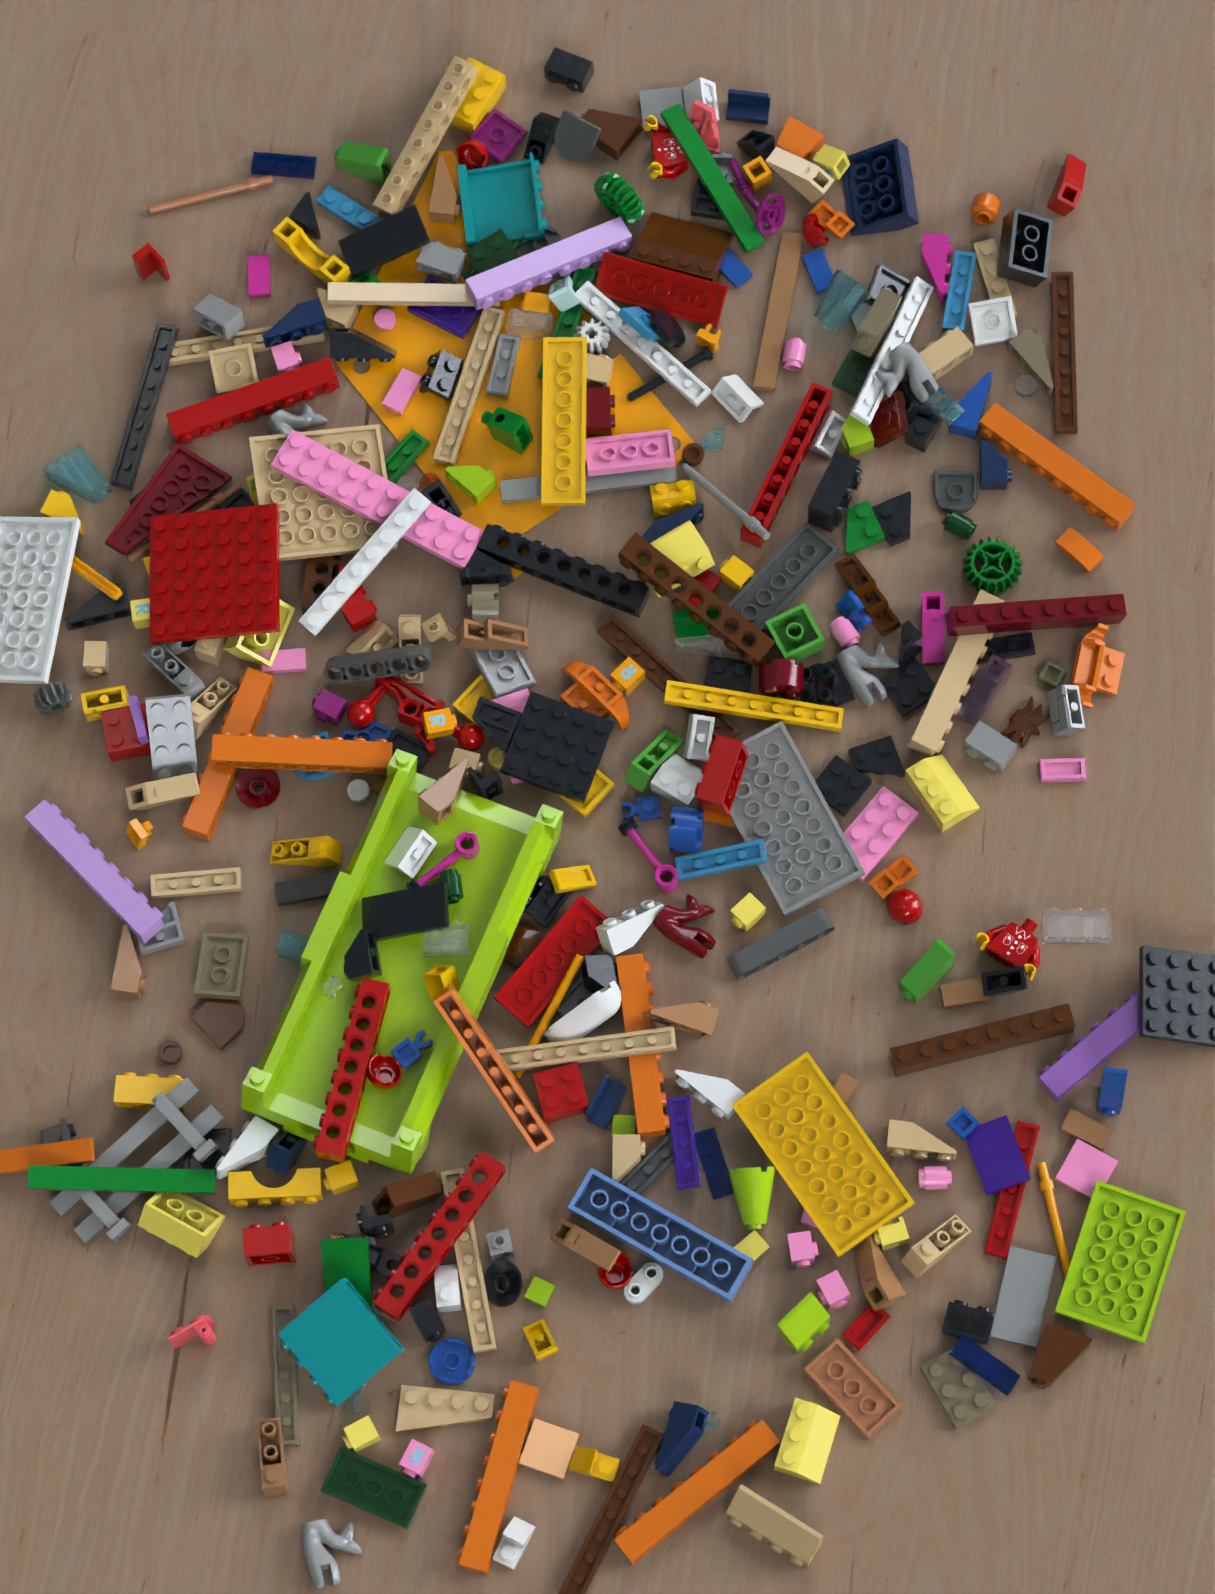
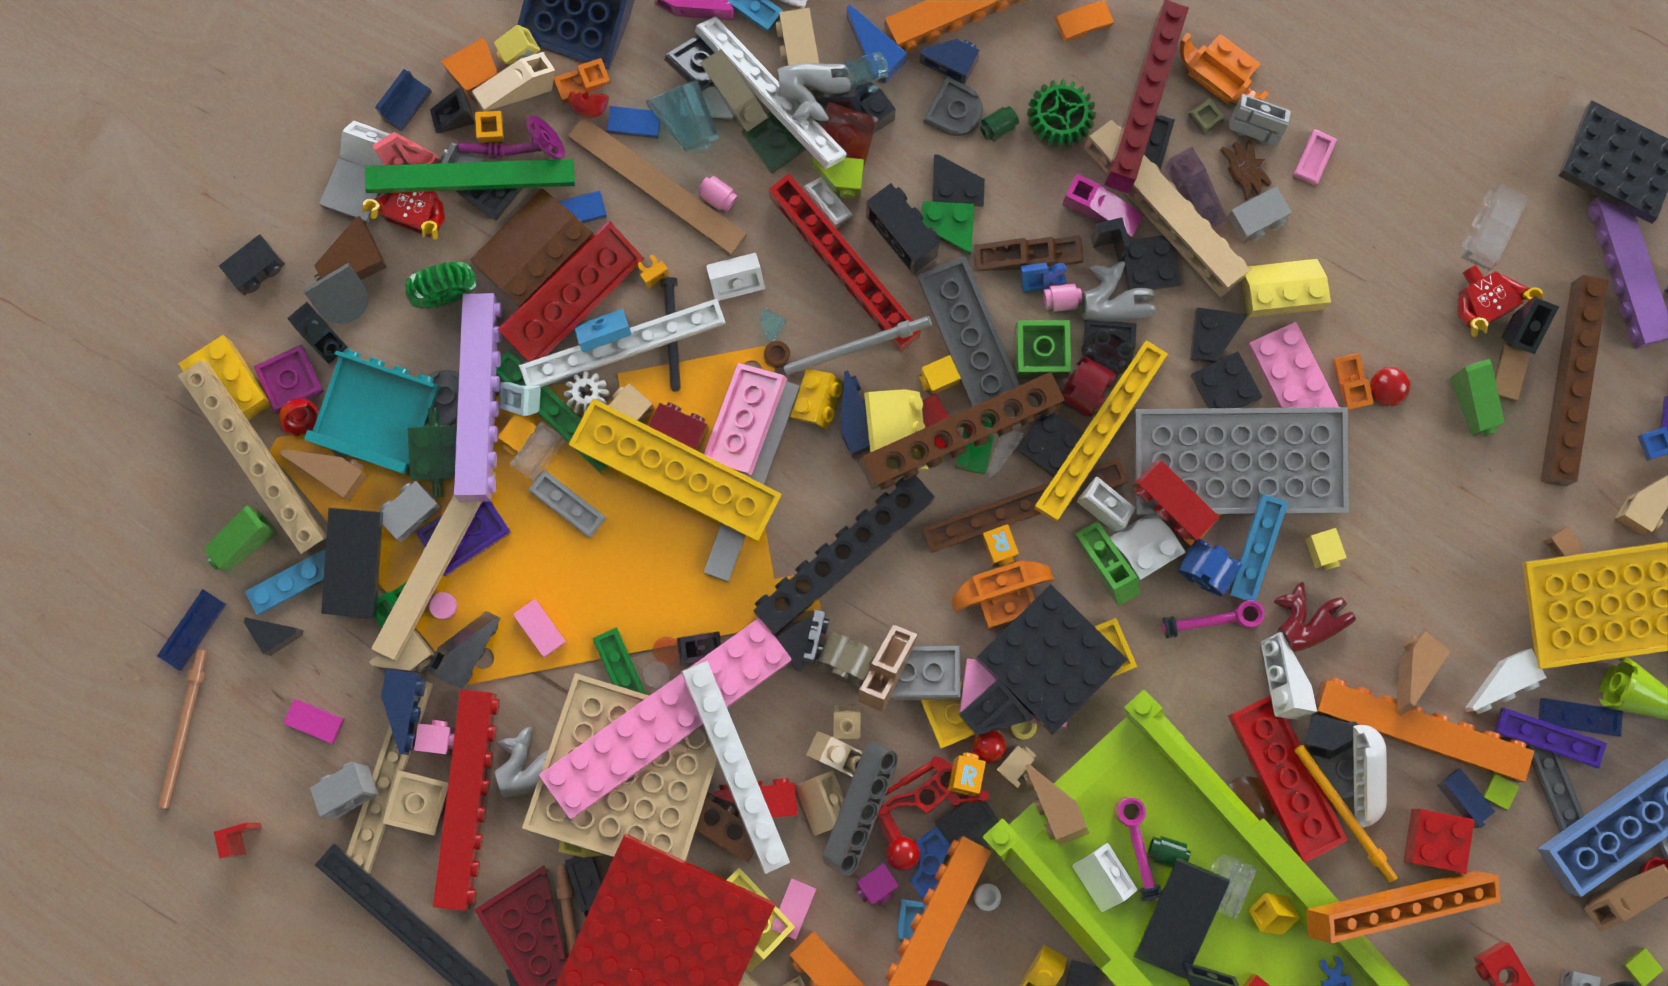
camera: 70 degrees left, 10 degrees up
yellow arch [272,217,352,285] -> none
bracket [420,350,464,401] -> none
tan plate [433,307,506,466] -> none
lime slope [445,465,496,505] -> none
black panel [467,767,503,800] -> none
green torso [481,407,533,455] -> none
tan tile [497,1026,677,1072] -> none
black bracket [523,875,573,927] -> none
yellow tile [549,864,597,893] -> none
tan slope [612,1134,646,1183] -> none
blue plate [621,794,662,821] -> none
black tile [650,309,686,348] -> none
dark grey beam [726,908,835,980] -> none

